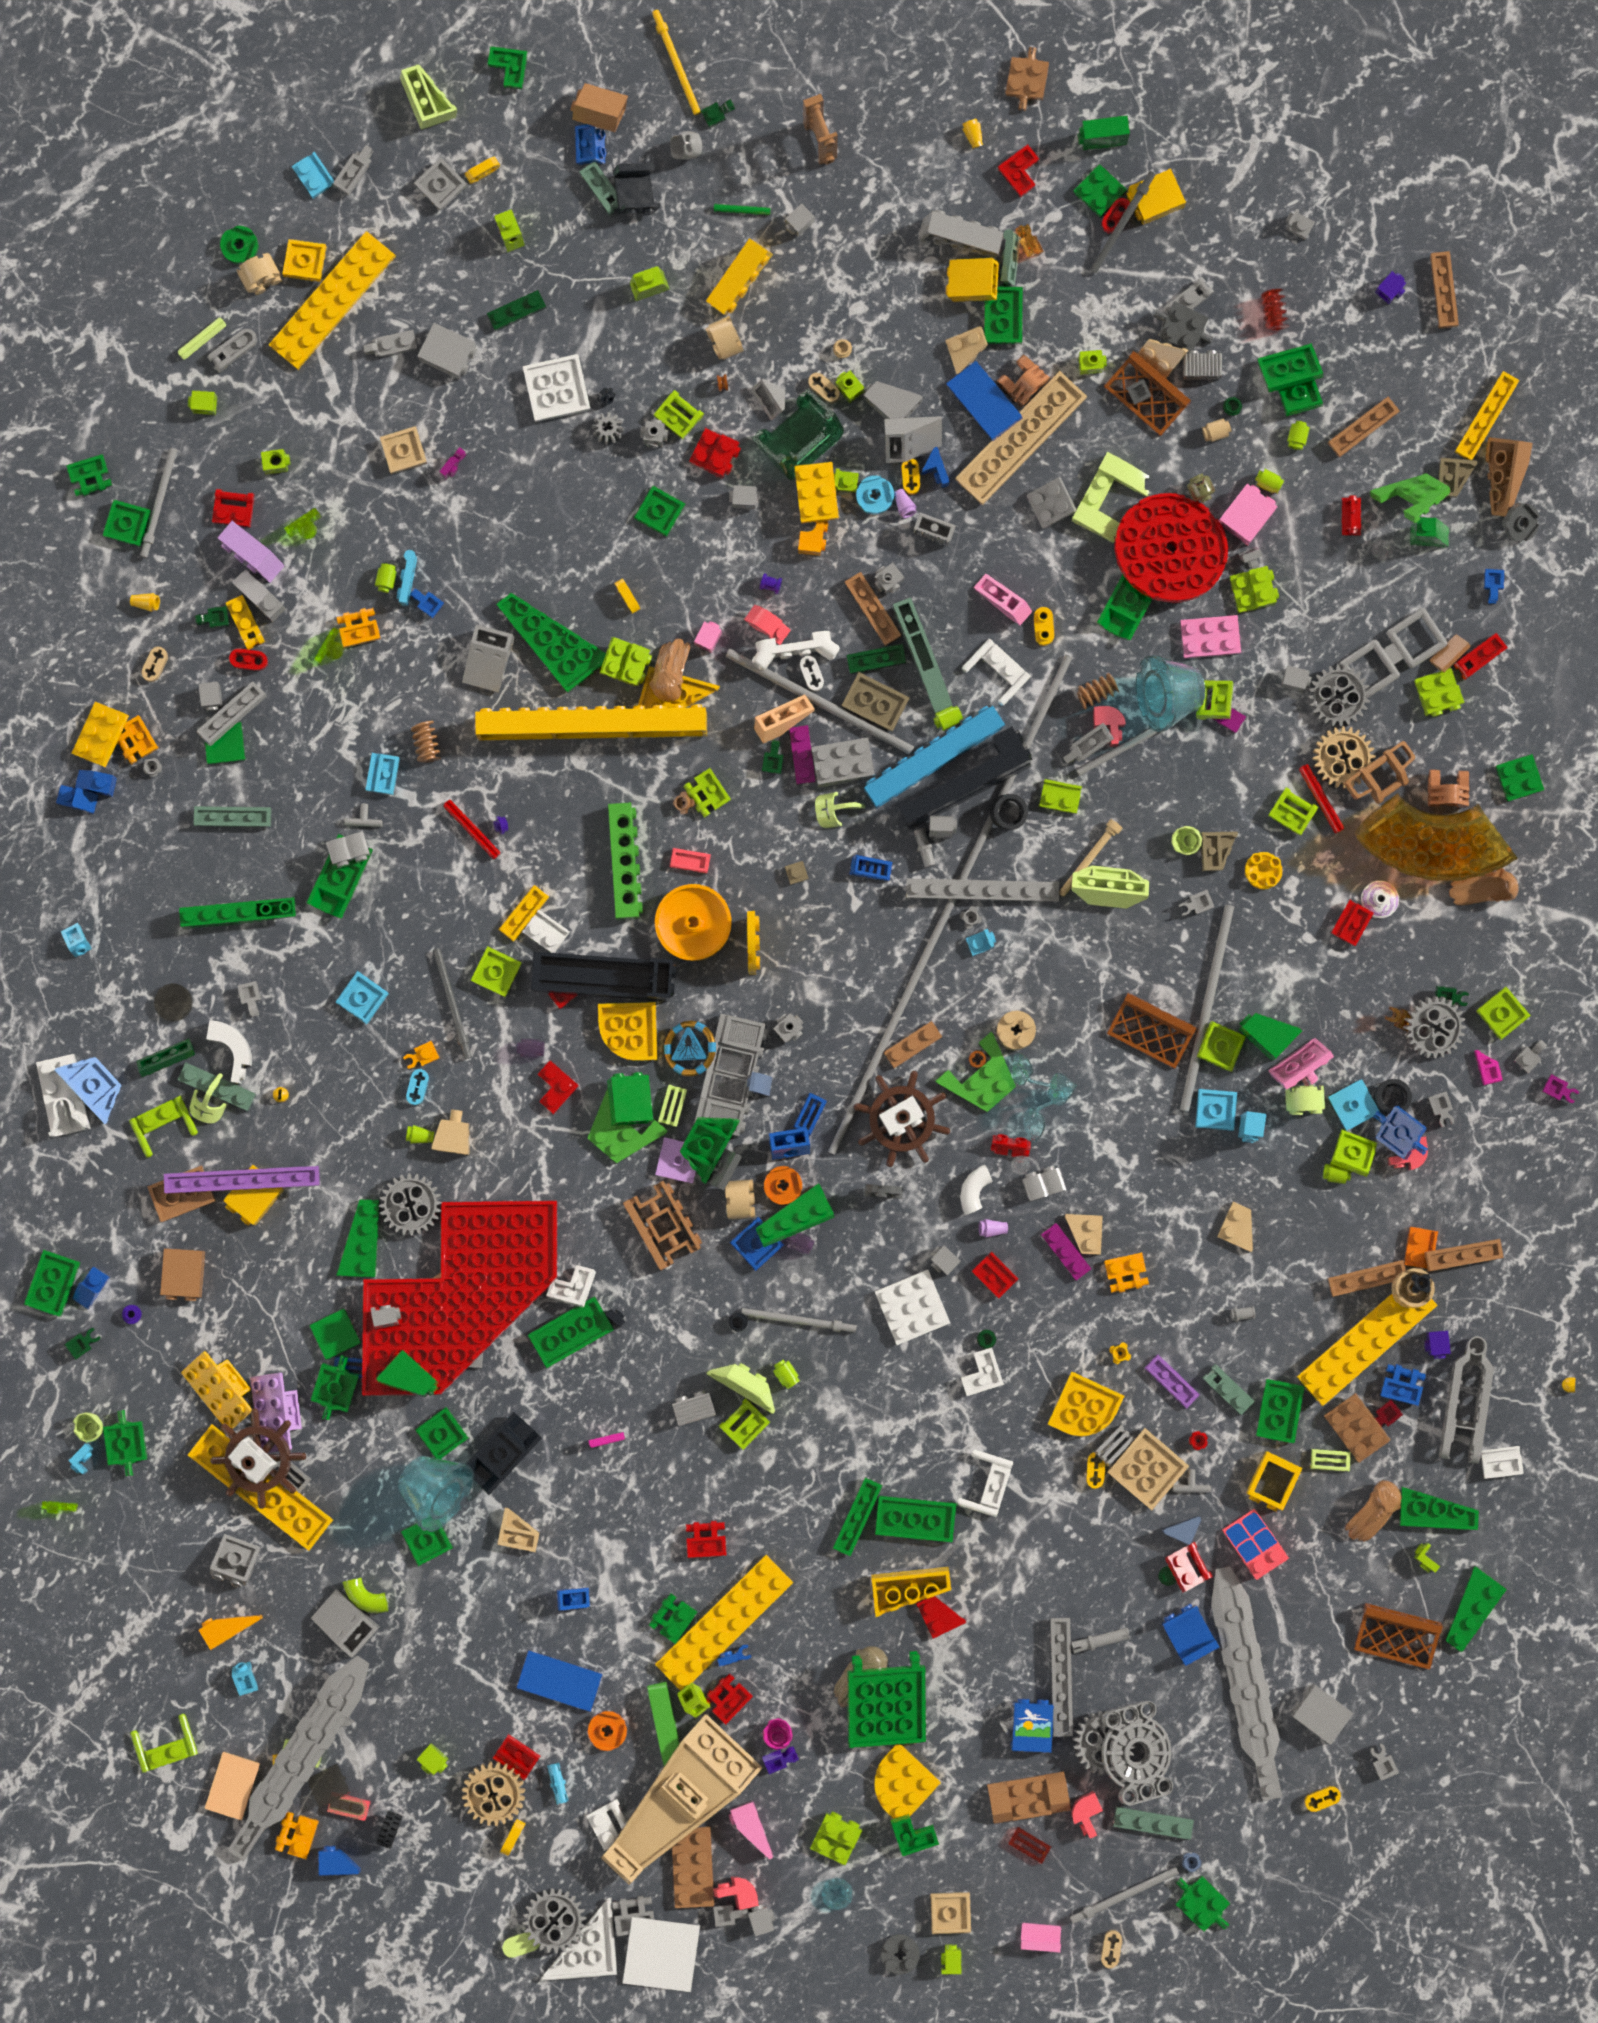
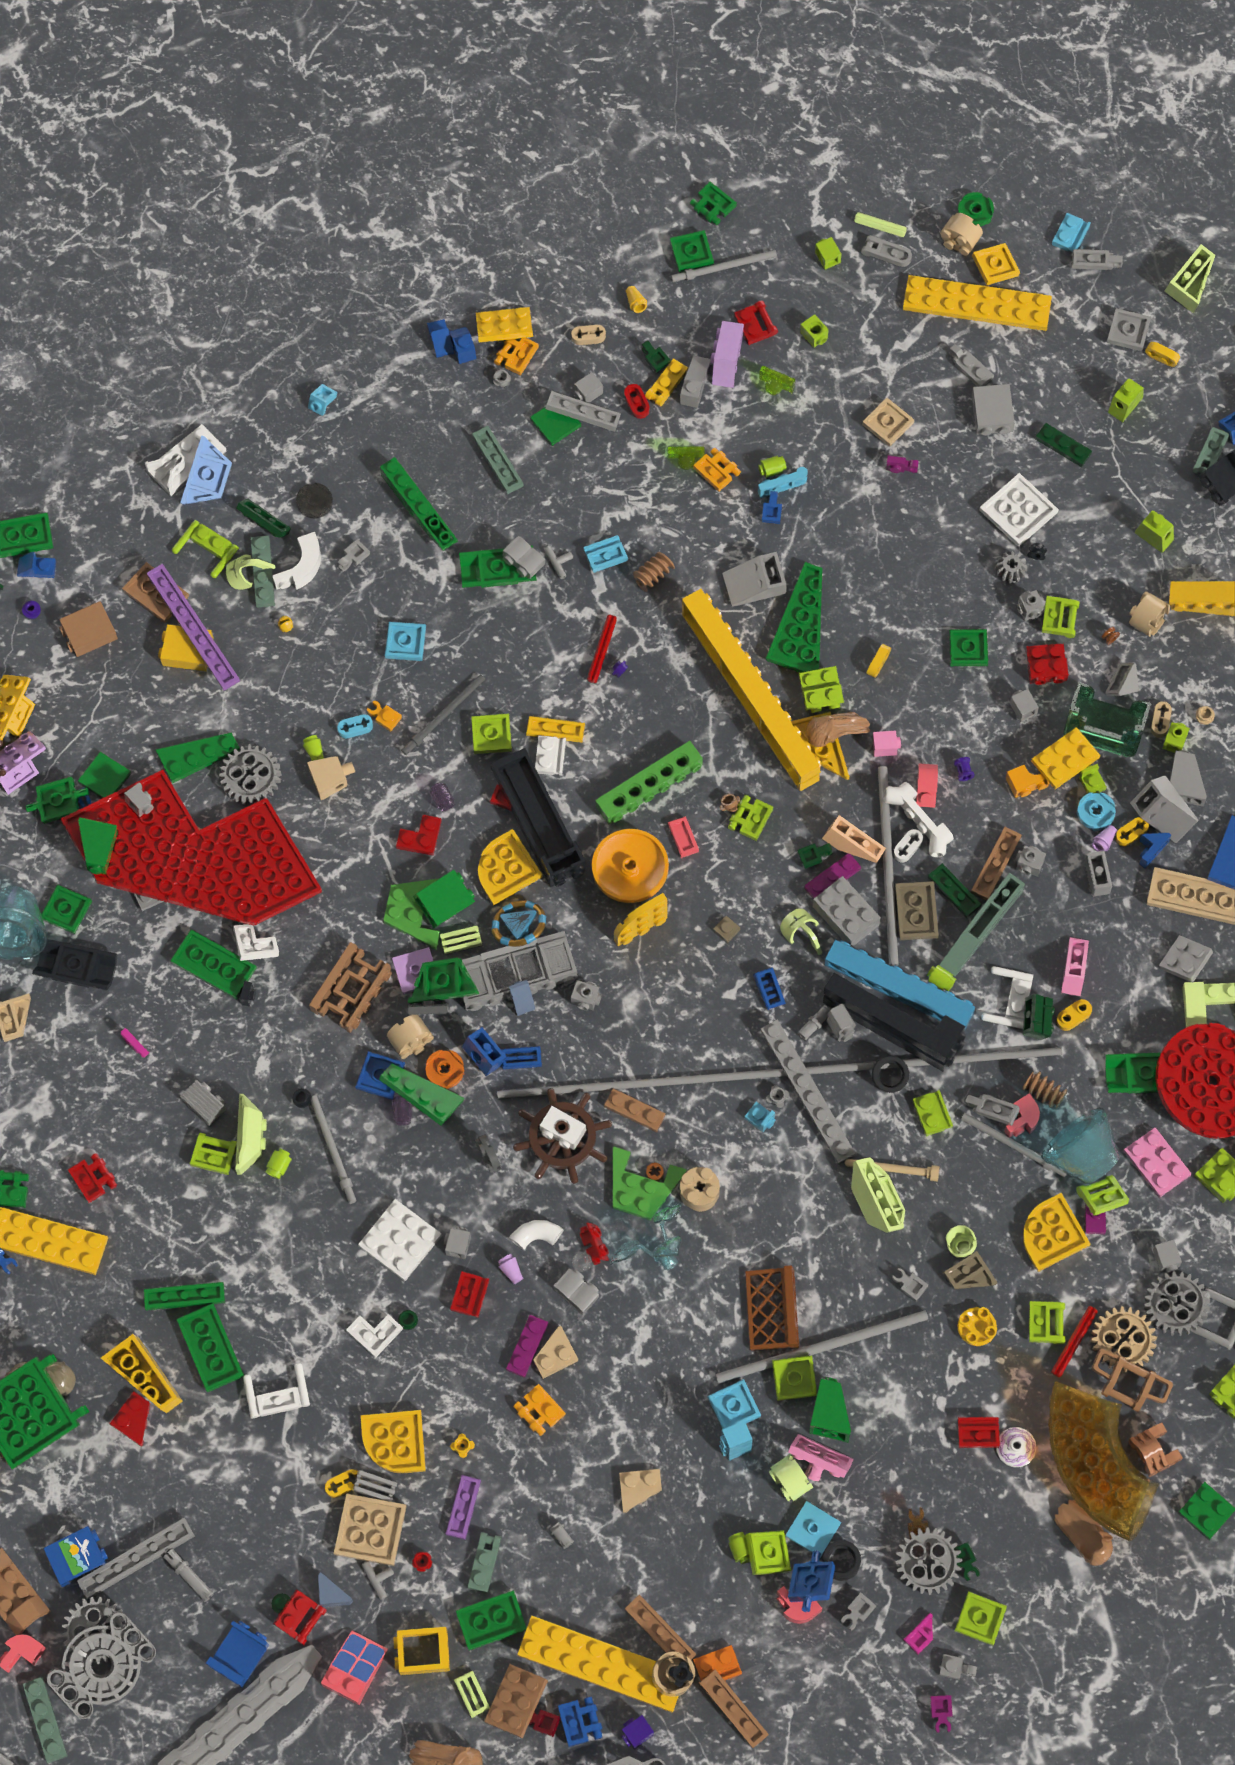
camera: 60 degrees right, 15 degrees down
none -> dark green brick [1023,994,1055,1040]
none -> yellow plate [1023,1193,1090,1272]

